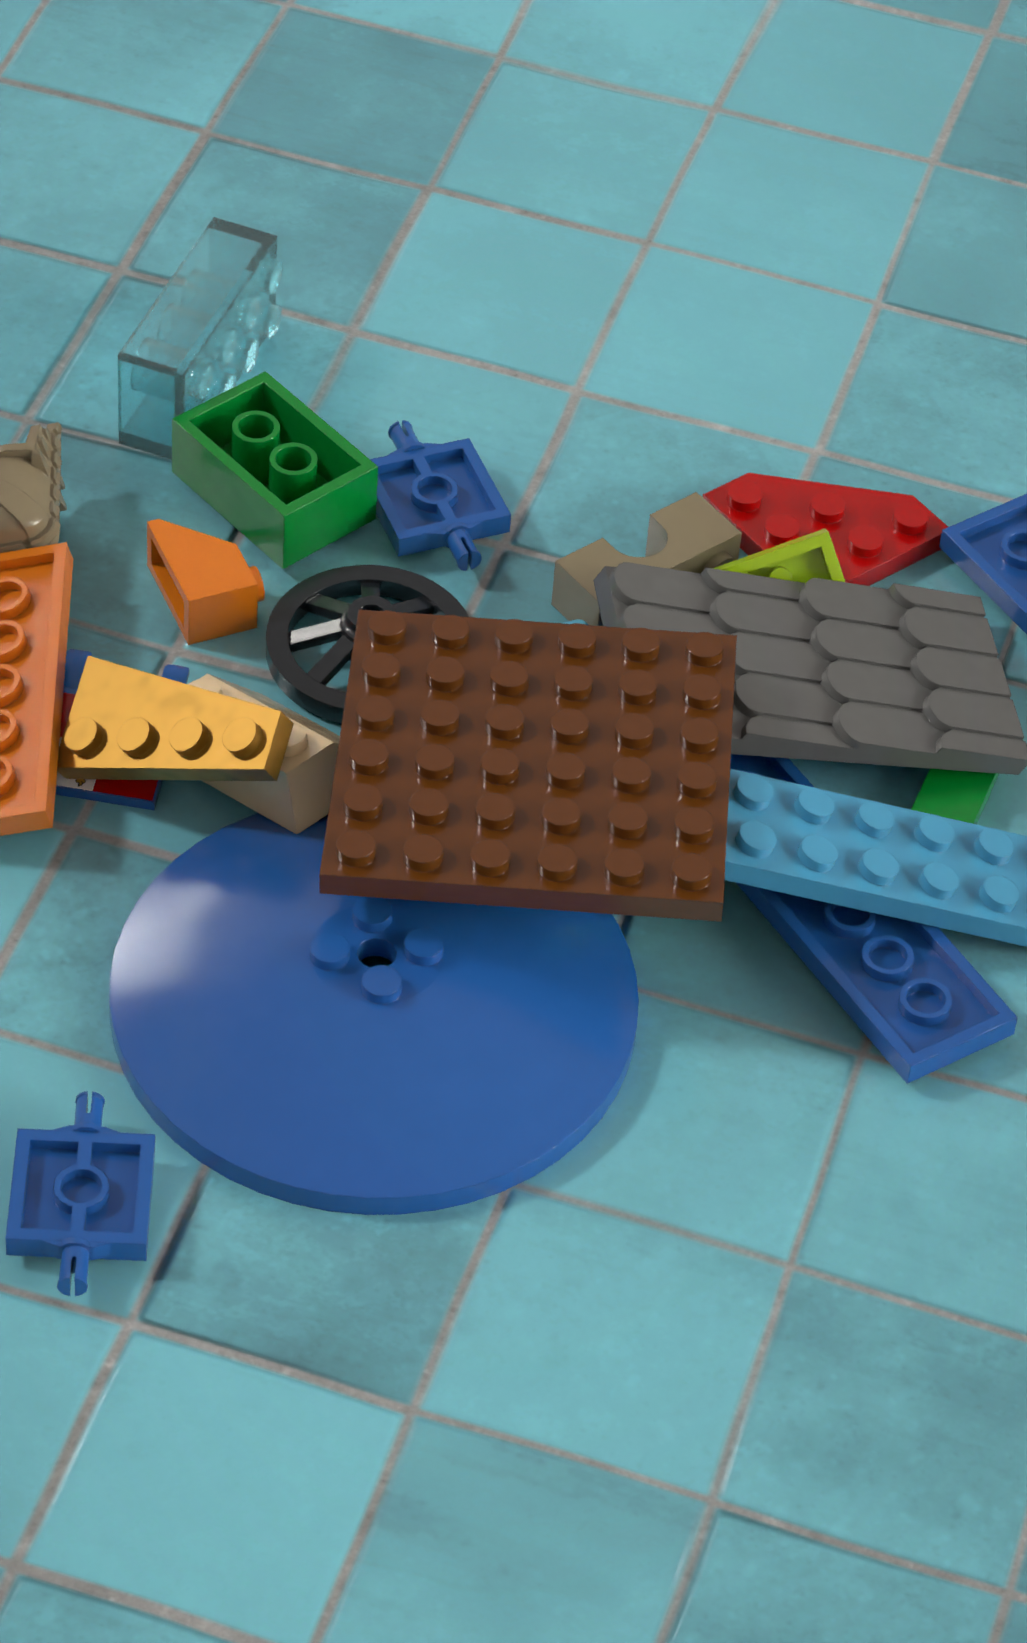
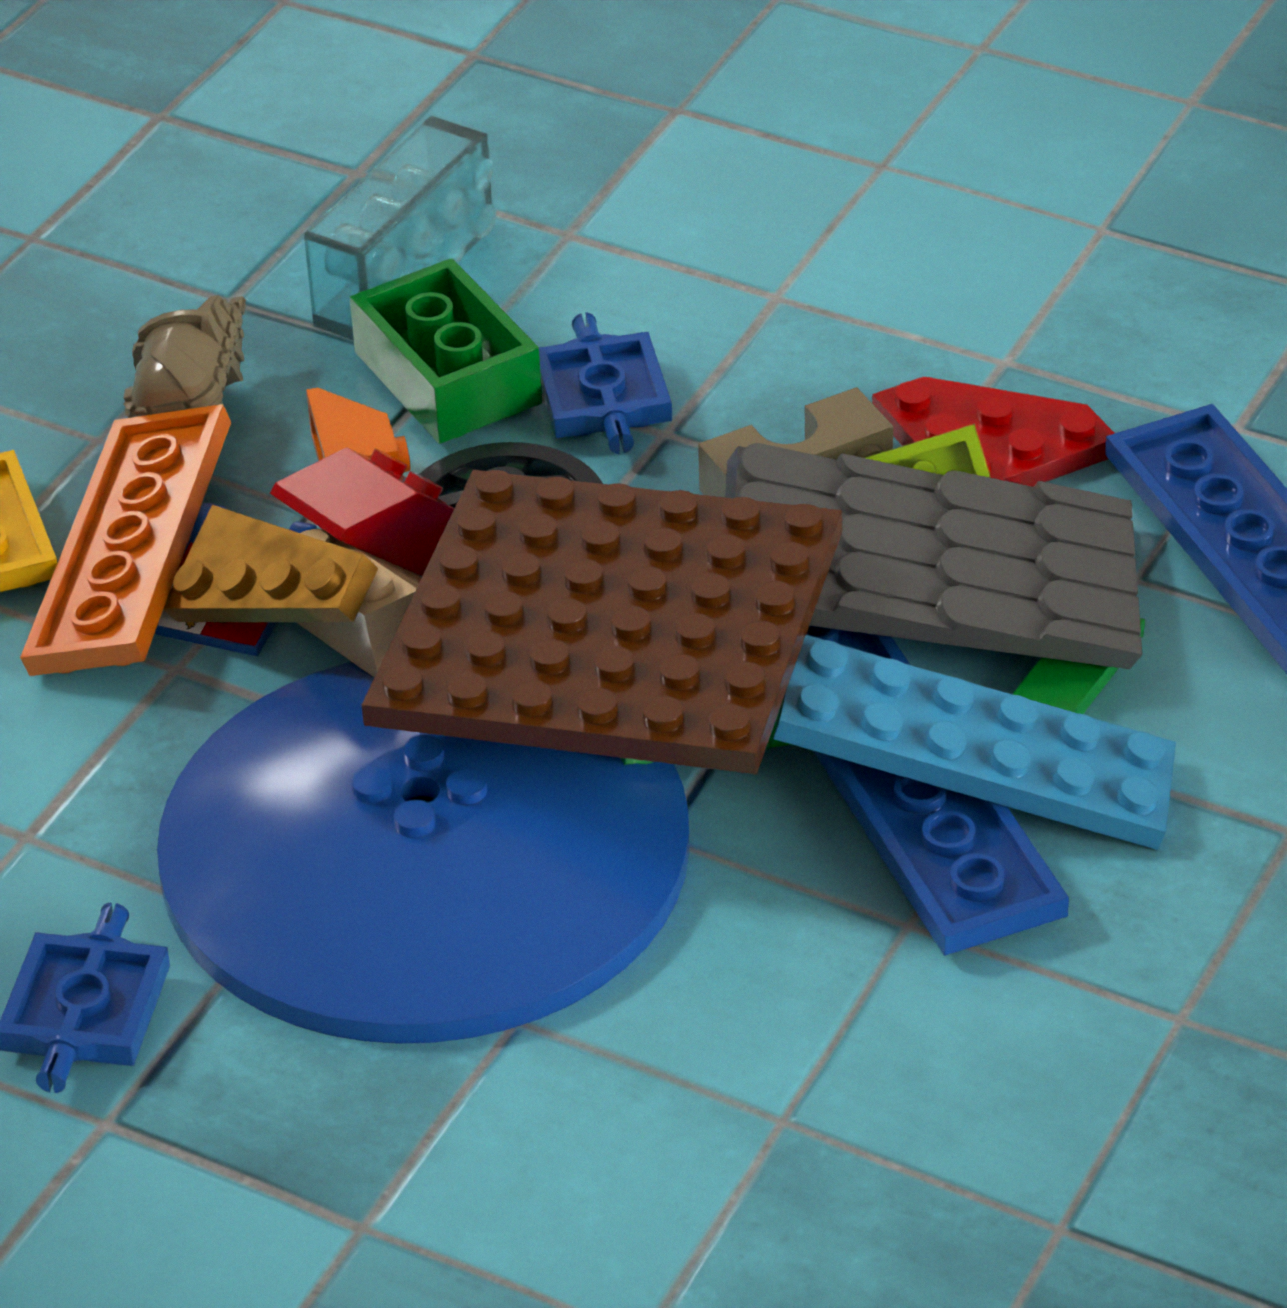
camera: 15 degrees right, 5 degrees down
none -> red slope [269,447,455,576]

